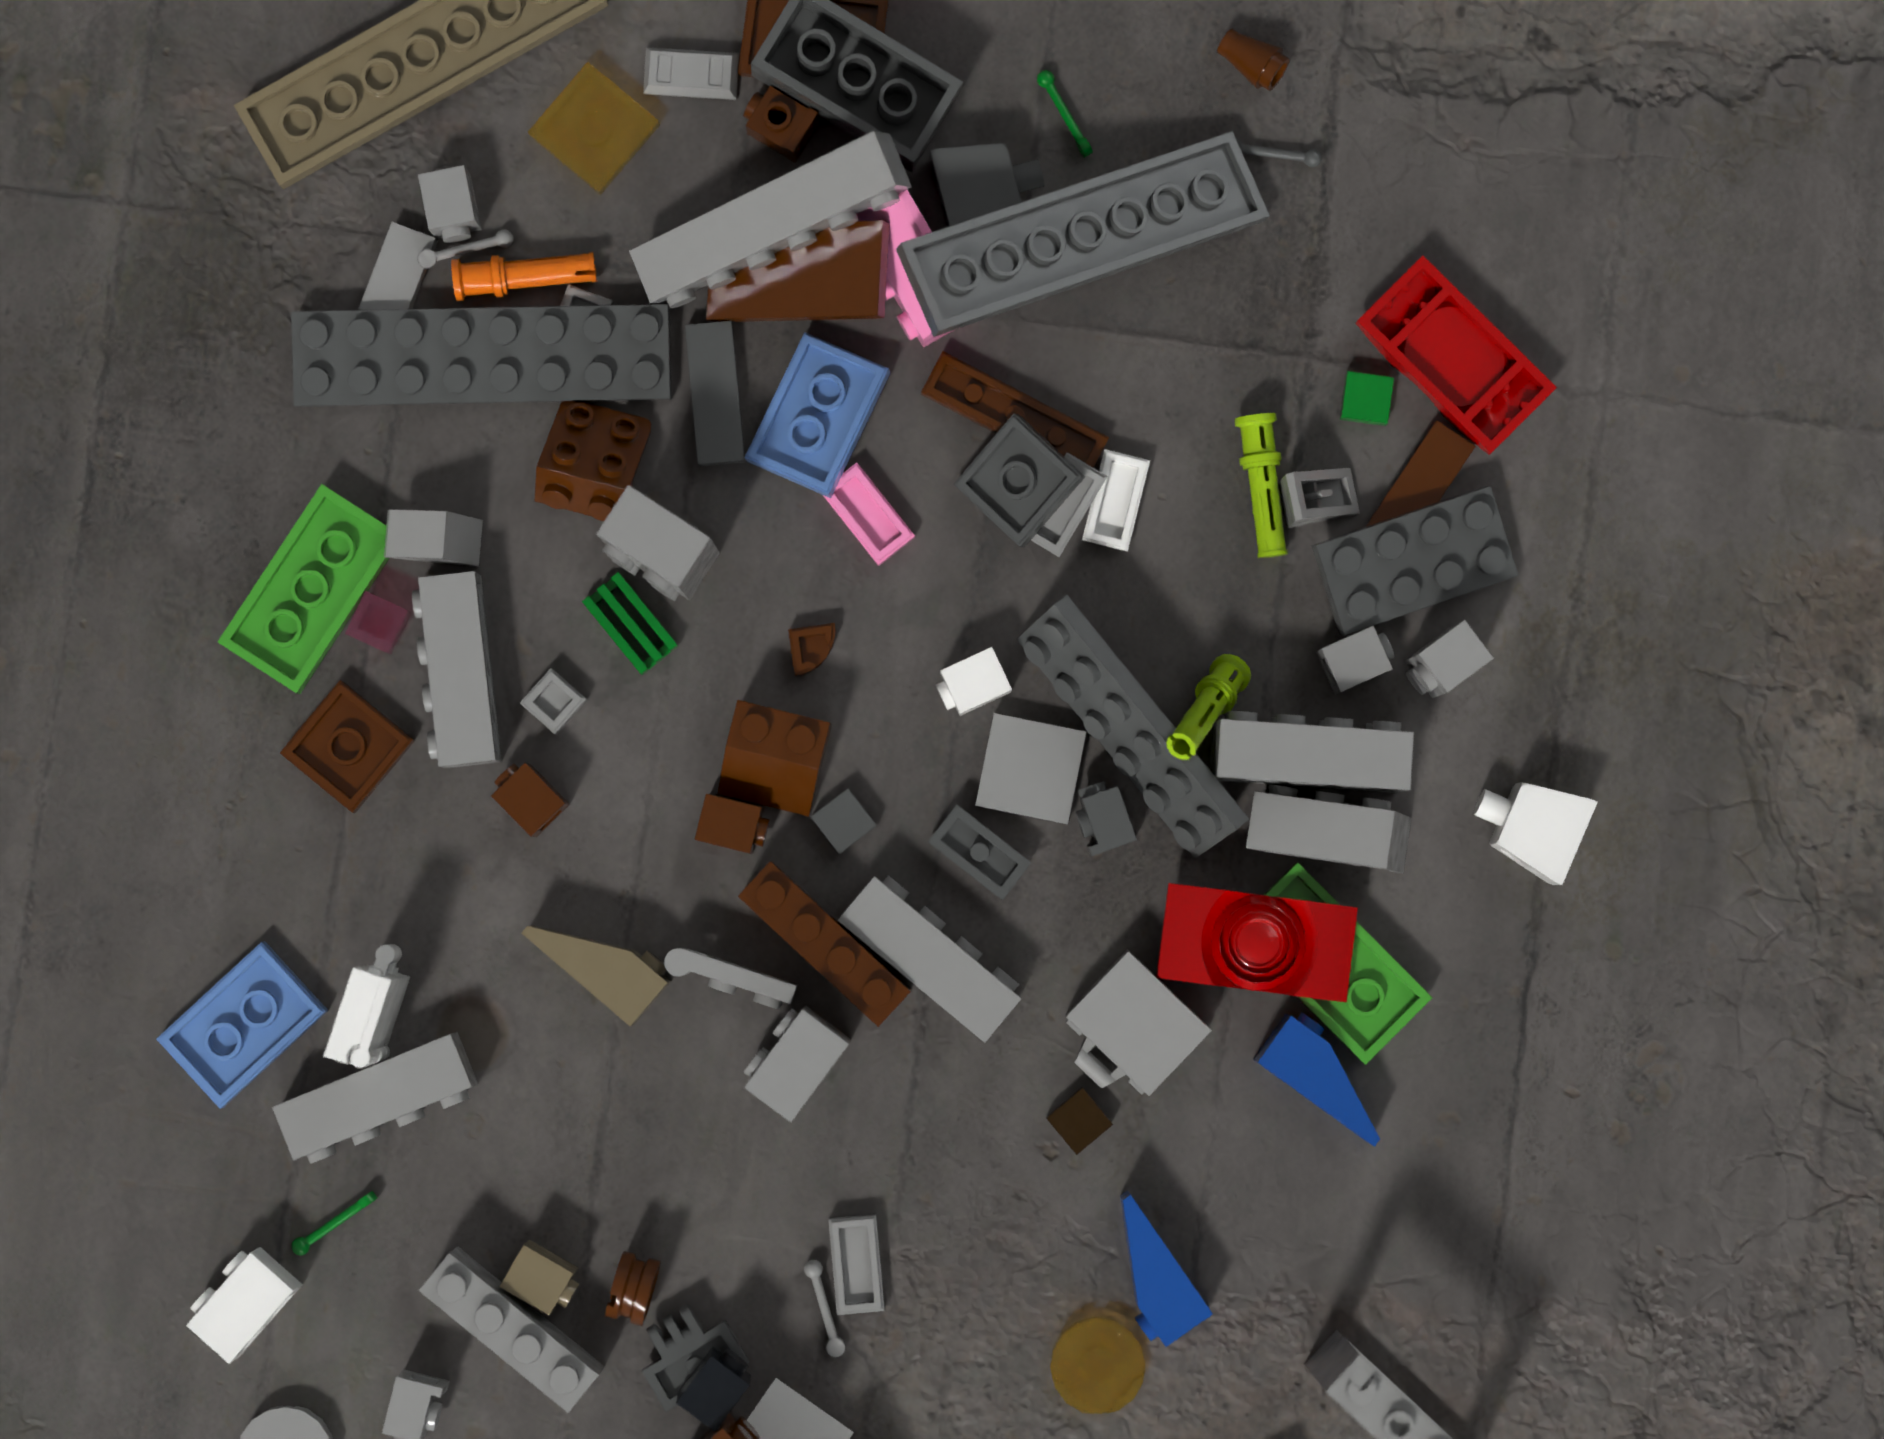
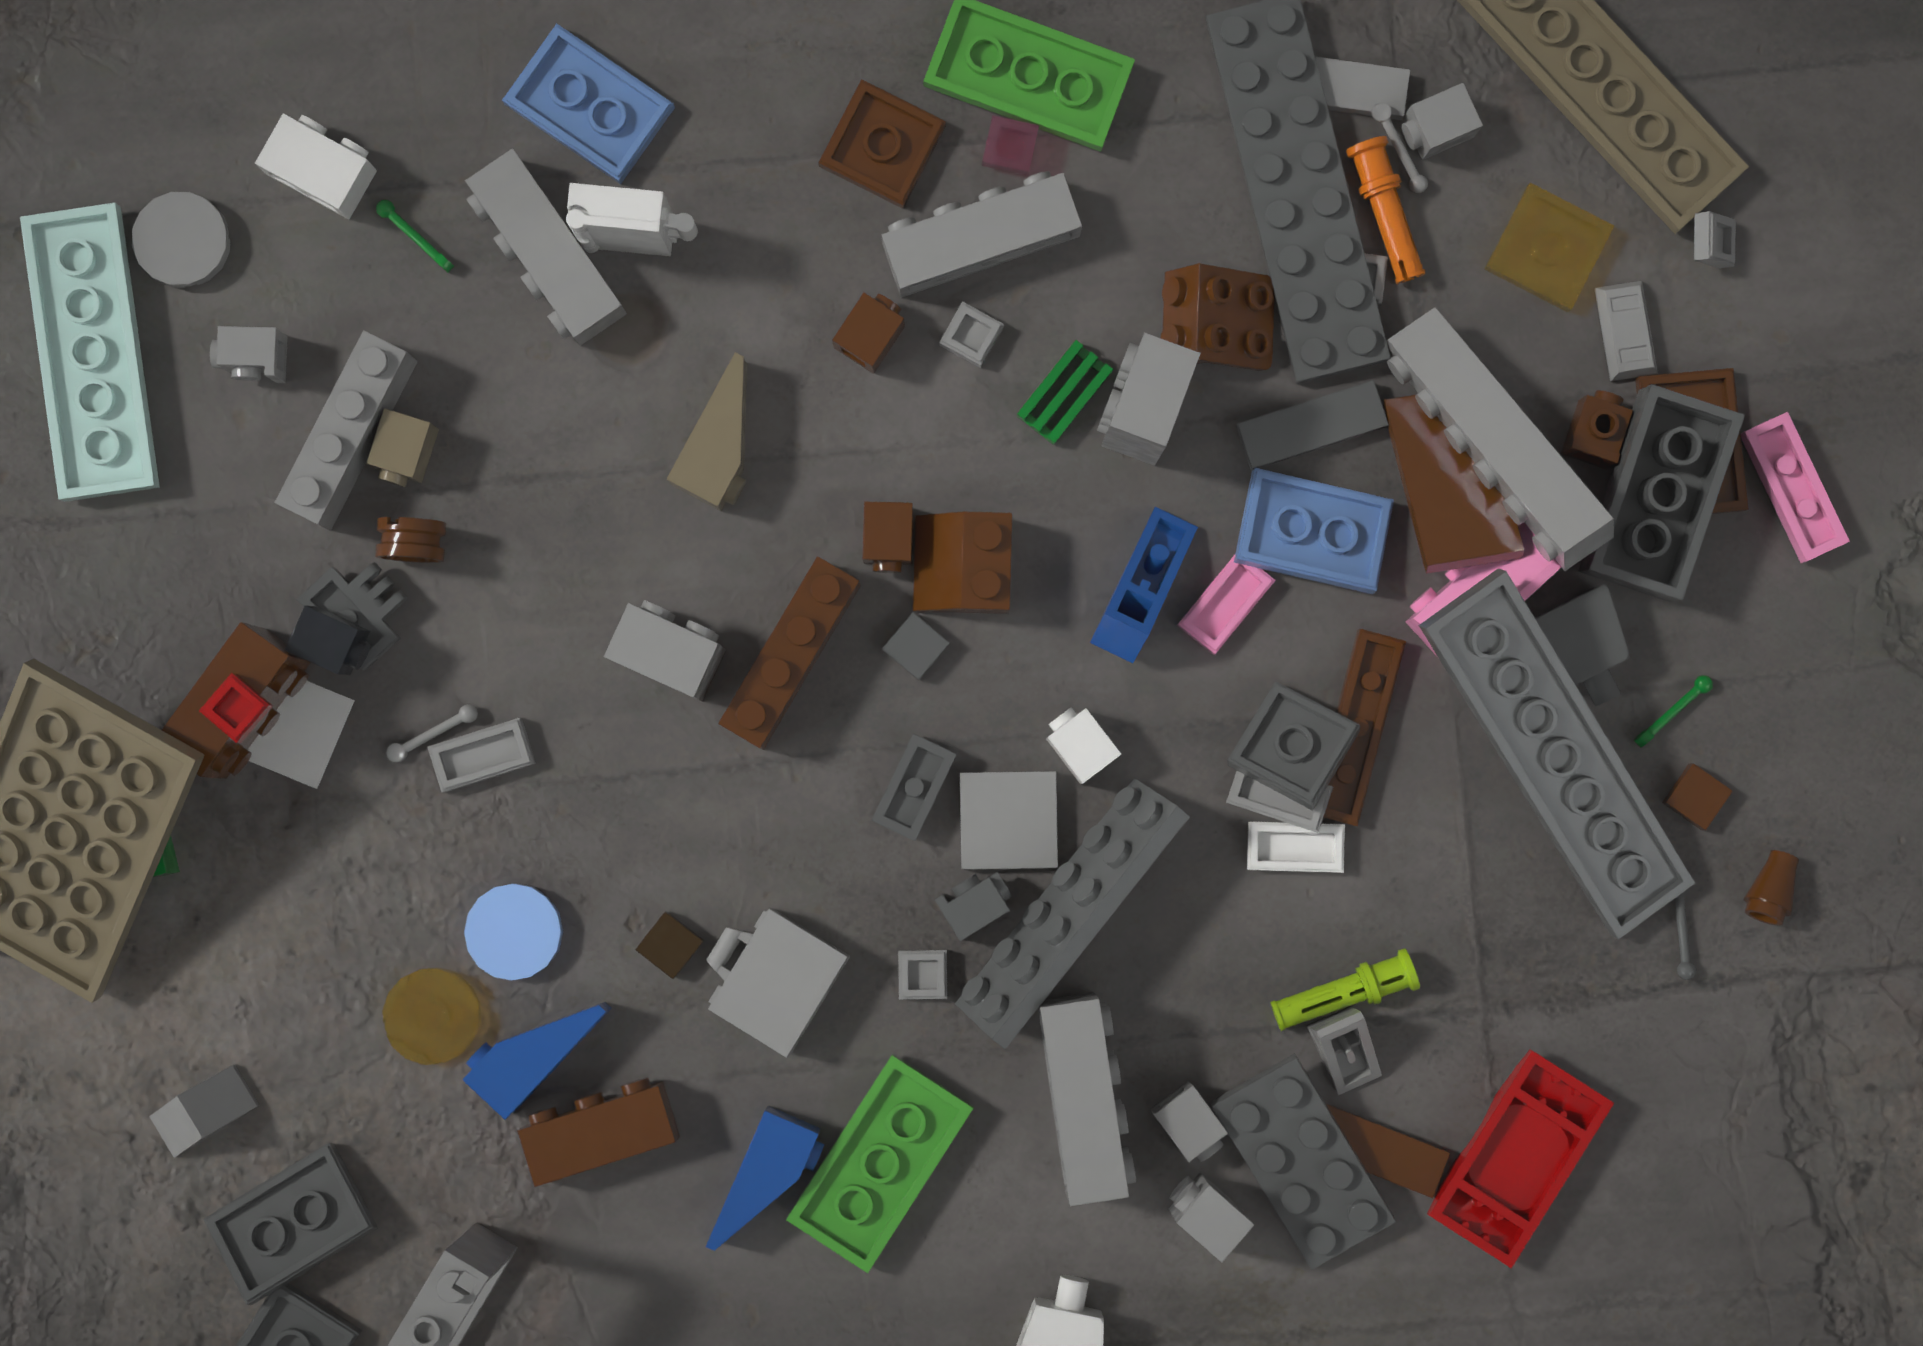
camera: 75 degrees right, 0 degrees up
light grey slope [384,510,483,567] -> none
light grey plate [664,947,799,1010] -> none
reddish brown tile [788,623,836,677] -> none
light grey brick [838,875,1022,1043] -> none
red slope [1156,883,1358,1002] -> none
lime pin [1166,654,1251,760] -> none
light grey wedge [1246,785,1411,873] -> none
green tile [1339,371,1394,426] -> none
none -> light blue tile [464,883,563,981]
none -> reddish brown brick [517,1077,680,1187]
none -> light grey tile [898,949,947,999]
none -> blue slope [1090,507,1198,663]
none -> reddish brown tile [1662,763,1733,830]

